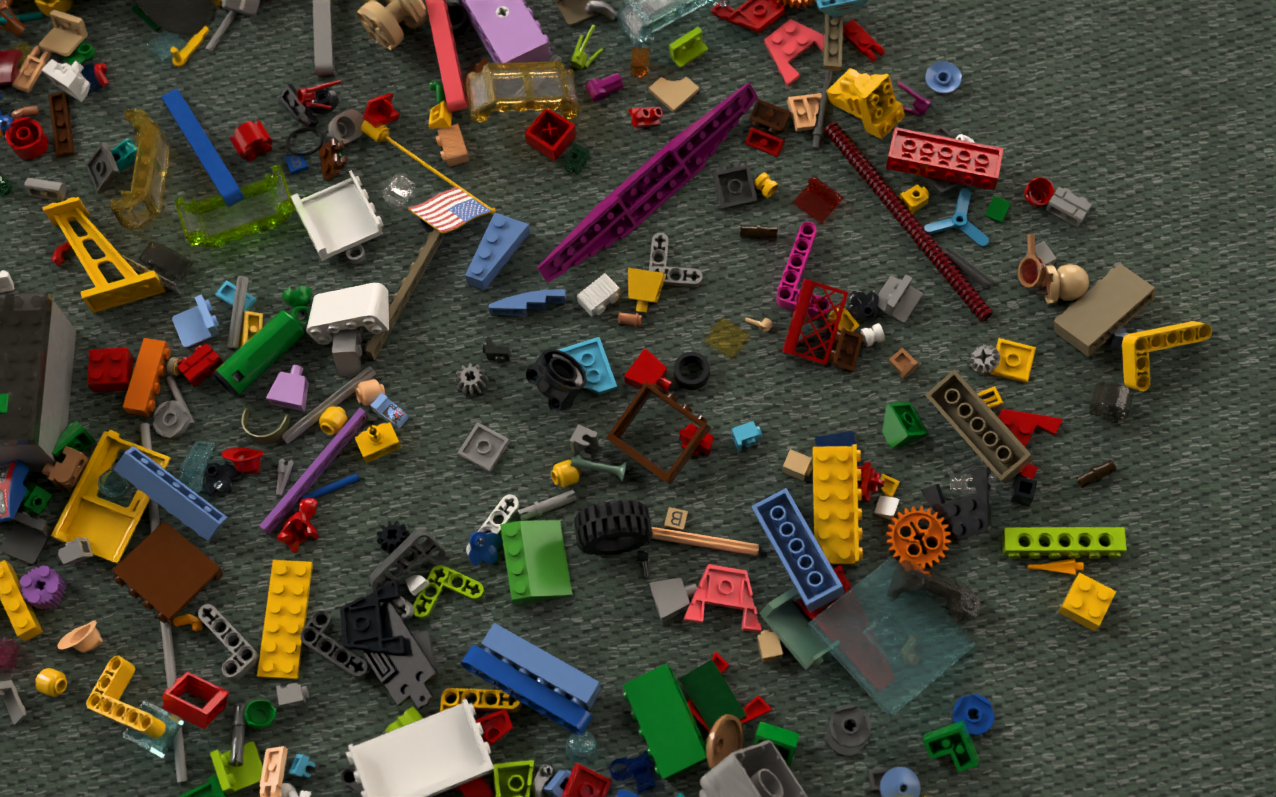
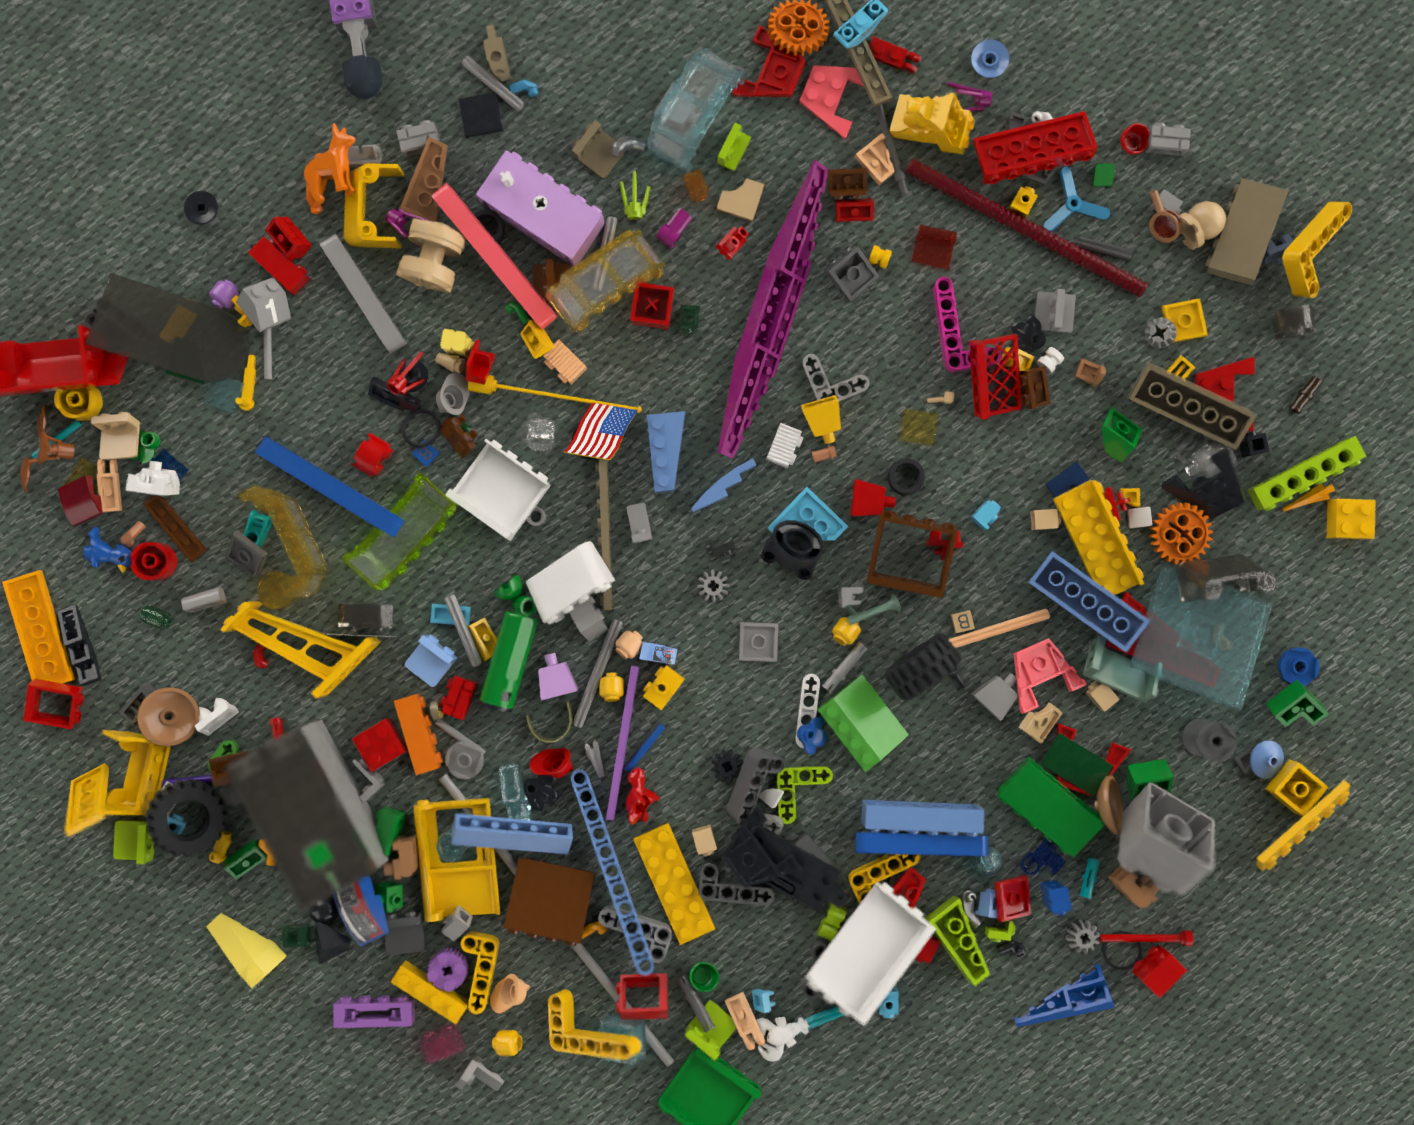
camera: 30 degrees left, 20 degrees up
red arm [94,63,109,87] -> none
light grey brick [276,683,309,709] -> none
dark brown pin [740,224,778,239] -> none
none -> clear yellow tile [257,571,296,609]
none -> light grey bracket [352,757,385,803]
none -> tan cone [435,352,466,373]
none -> light yellow brick [440,329,474,358]
none -> yellow beam [461,931,500,1014]
none -> medium blue beam [571,770,654,975]
none -> light grey bracket [626,503,653,544]
none -> tan brick [692,824,717,856]
none -> tan tile [1019,703,1063,744]

